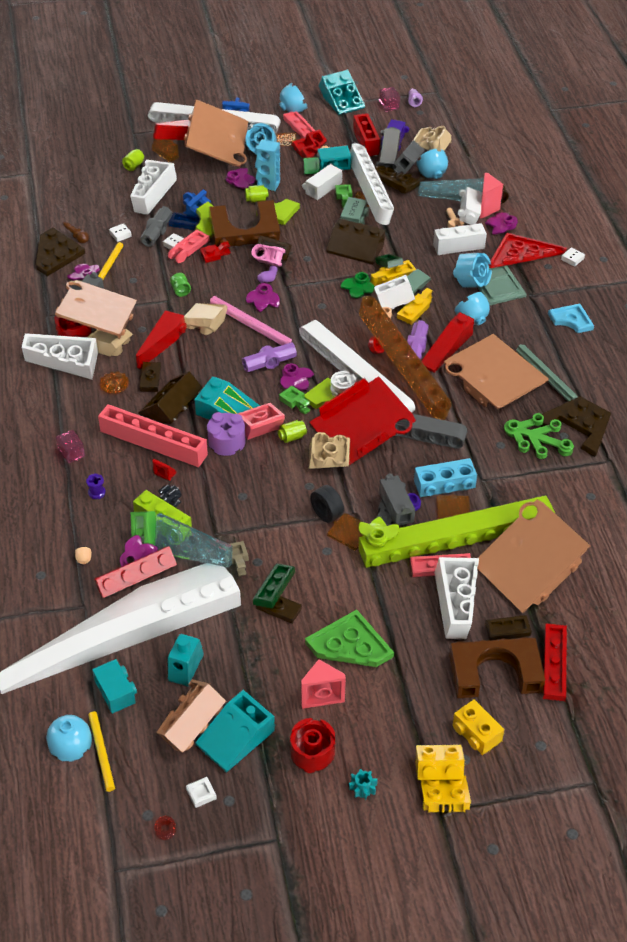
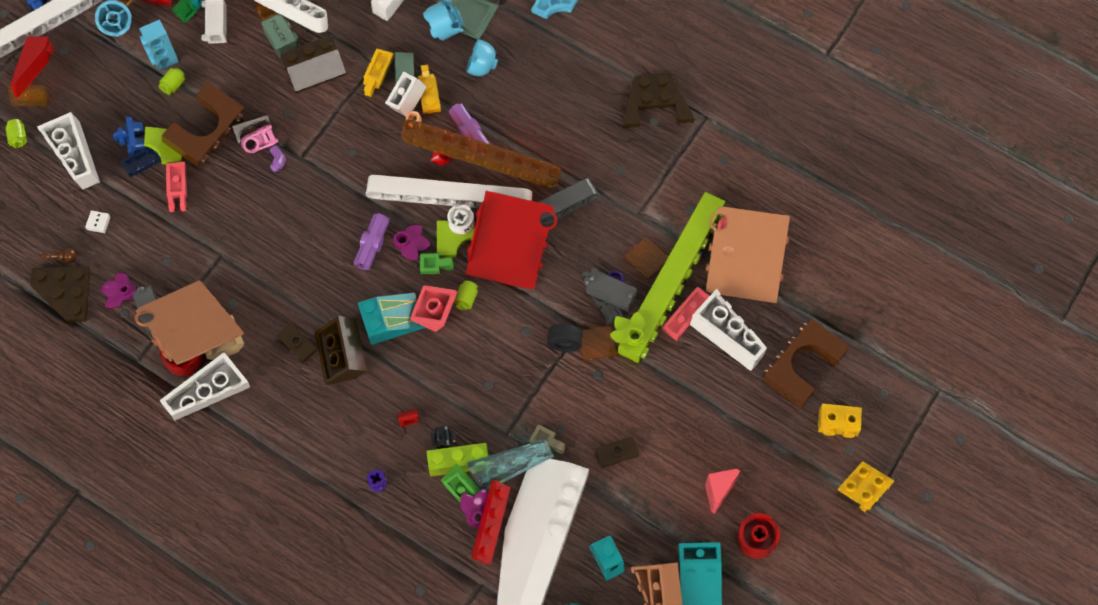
camera: 45 degrees left, 20 degrees up
clear pink brick [56,430,85,464] -> none
light nougat hinge [75,547,92,564] -> none
yellow bar [98,242,123,280] -> none
coral brick [98,404,208,467] -> none
clear orange gear [100,370,129,394] -> none
red slope [136,310,187,369] -> none
dark grey piece [140,206,172,247] -> none
white tile [163,233,184,249] -> none
bright green wheel [170,273,191,297] -> none
nougat piece [184,99,248,167] -> none
tan slope [184,303,228,335] -> none
red plate [200,241,230,263] -> none
medium lavender brick [207,412,246,456] -> none
bright pink axle [210,296,292,345] -> none
magenta plate [226,168,256,189] -> none
magenta plate [246,283,280,312] -> none
dark green tile [253,563,295,609] -> none
lime tile [256,199,300,225] -> none
bright green plate [305,610,394,667] -> none
tan slope [308,432,350,469] -> none
bright green plate [335,184,352,208] -> none
green plate [341,272,374,298] -> none
teal gear [349,769,377,800] -> none
dark green tile [375,254,404,268] -> none
medium azure brick [414,458,477,497] -> none
yellow brick [416,745,464,780] -> none
red slope [420,312,474,373] -> none
nougat piece [444,334,549,409] -> none
dark brown plate [485,615,532,641] -> none
bright green plant [504,413,574,459] -> none
sand green axle [516,344,577,402] -> none
red plate [543,623,567,701] -> none

